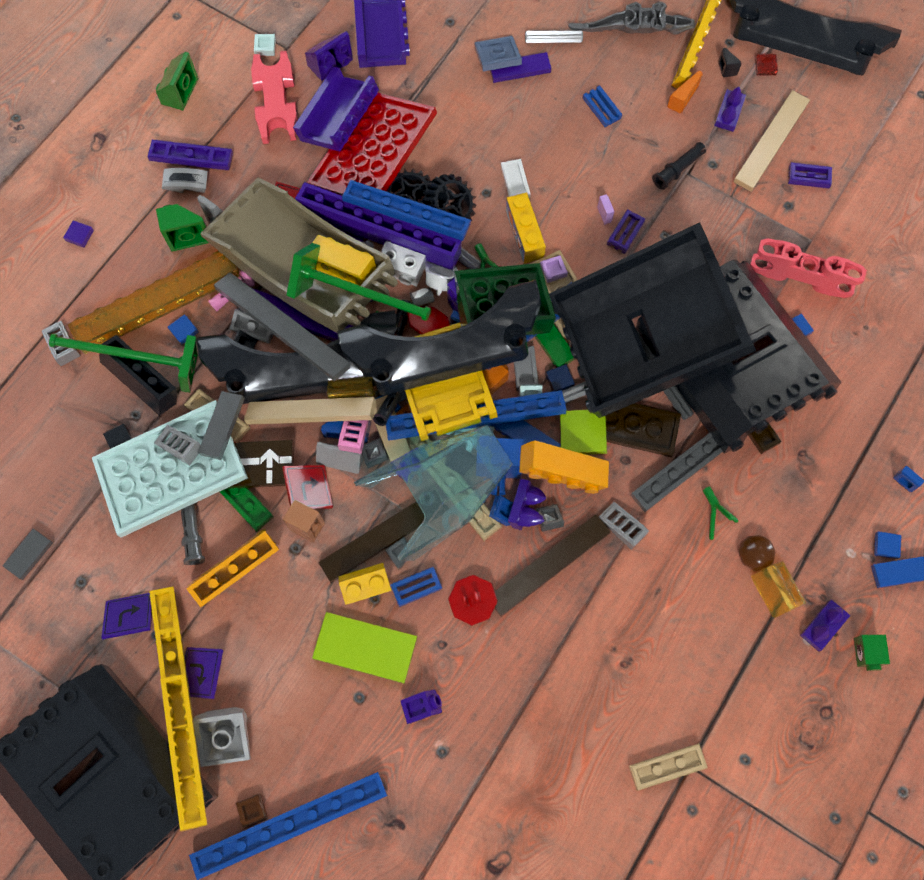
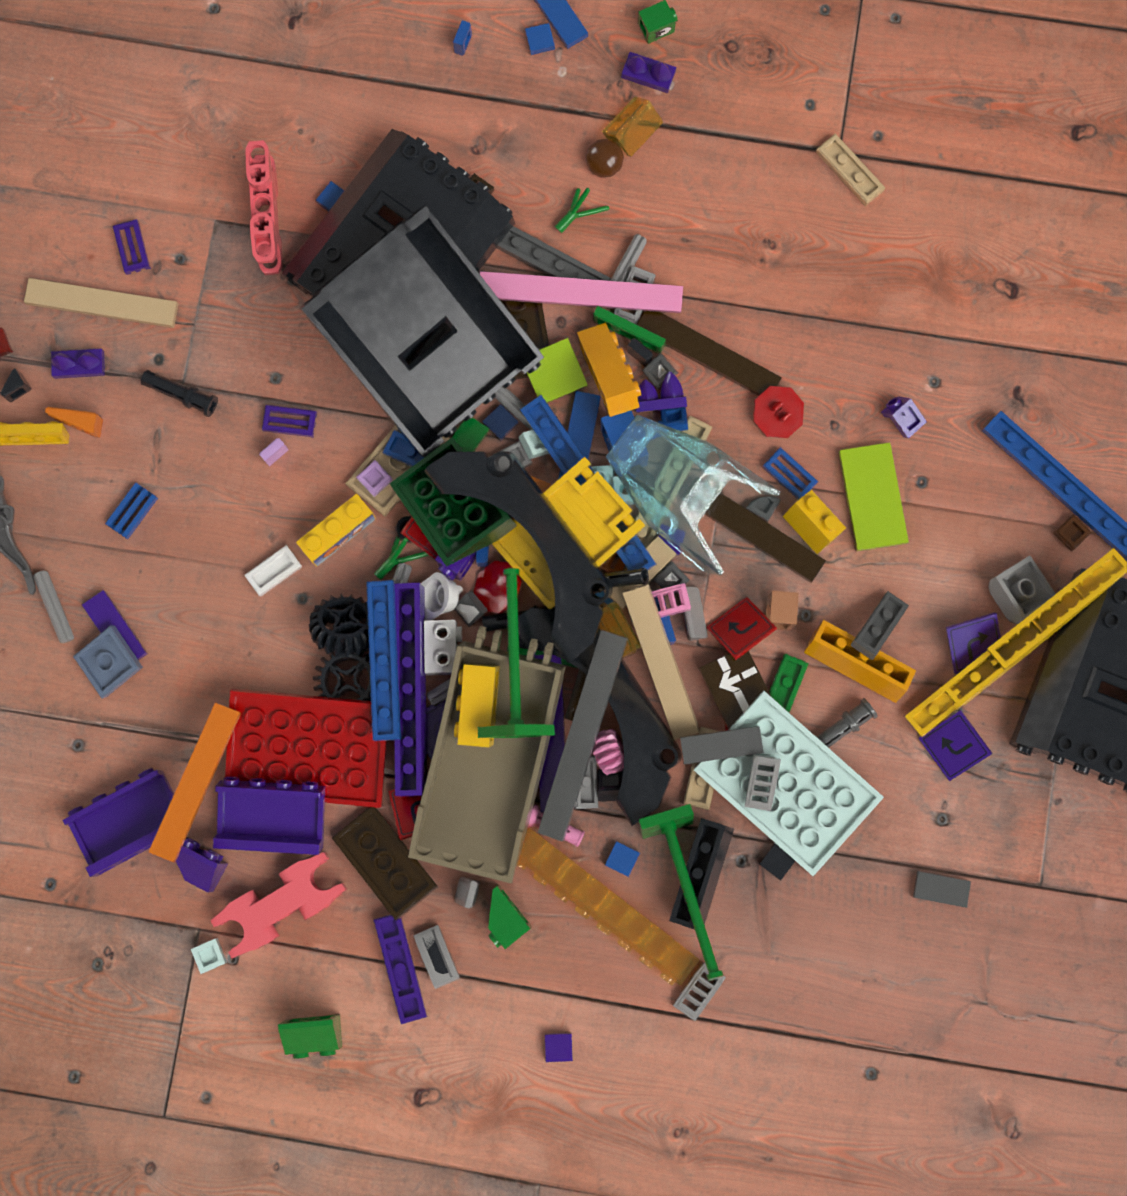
camera: 110 degrees left, 10 degrees up
none -> orange tile [149,703,241,863]
none -> dark brown tile [332,807,438,921]
none -> bright pink tile [480,271,683,313]
none -> green tile [593,306,666,354]
none -> bright pink gear [593,729,624,775]
none -> light grey axle [610,234,647,282]
none -> black tile [627,338,653,367]
none -> dark grey tile [851,591,909,660]

